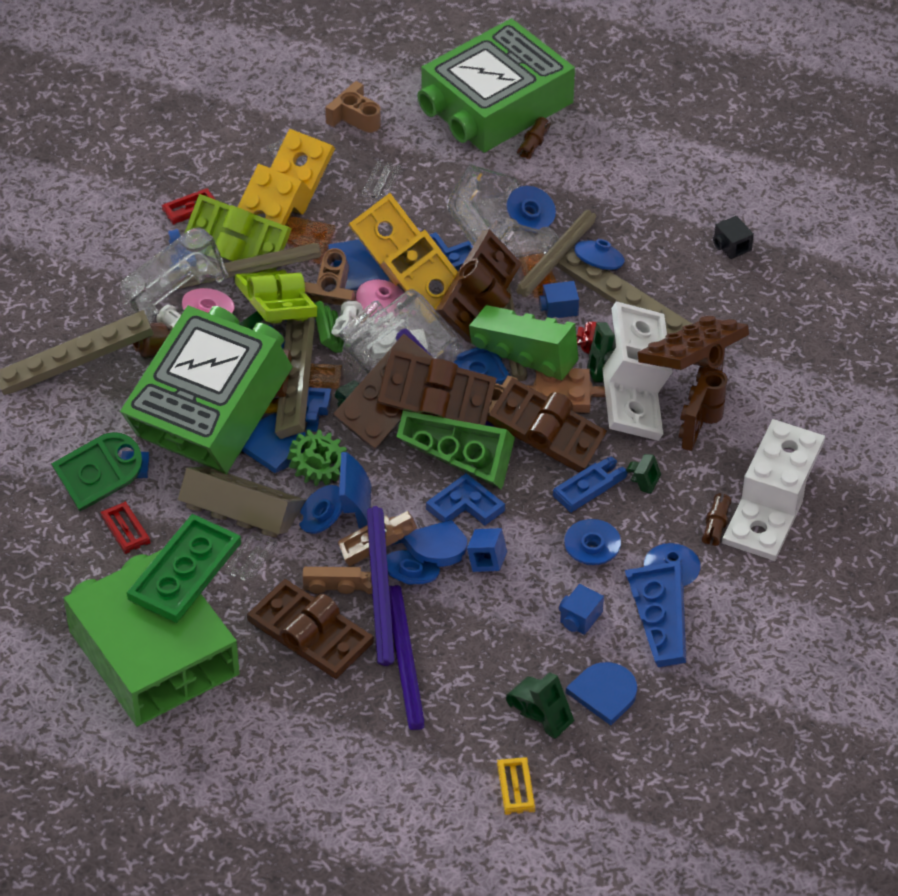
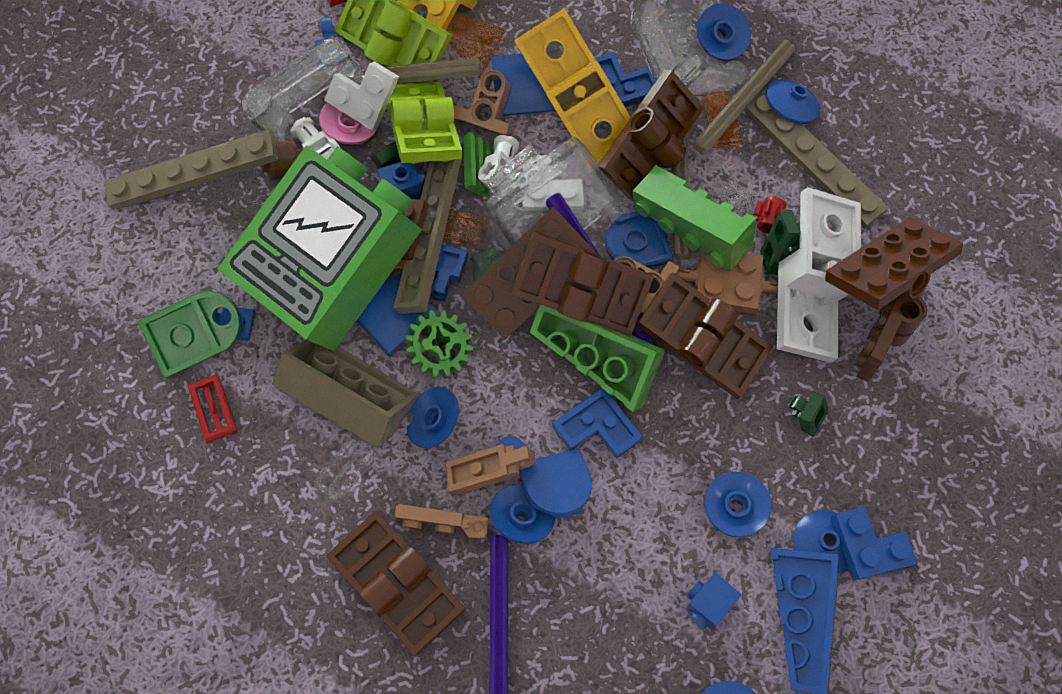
camera: 10 degrees right, 20 degrees up
bright green brick [63,550,240,727] -> none
green plate [127,514,241,623] -> none
blue slope [339,452,372,529] -> none
bright pink dish [356,280,408,319] -> none
dark purple axle [367,506,395,666] -> none
blue brick [467,528,507,572] -> none
blue brick [539,281,579,319] -> none
blue hinge [553,456,628,513] -> none
reddish brown pin [702,493,732,546] -> none
black brick [713,215,754,259] -> none
white bracket [722,419,825,561] -> none
none -> white plate [324,62,399,130]
none -> blue plate [830,507,918,581]

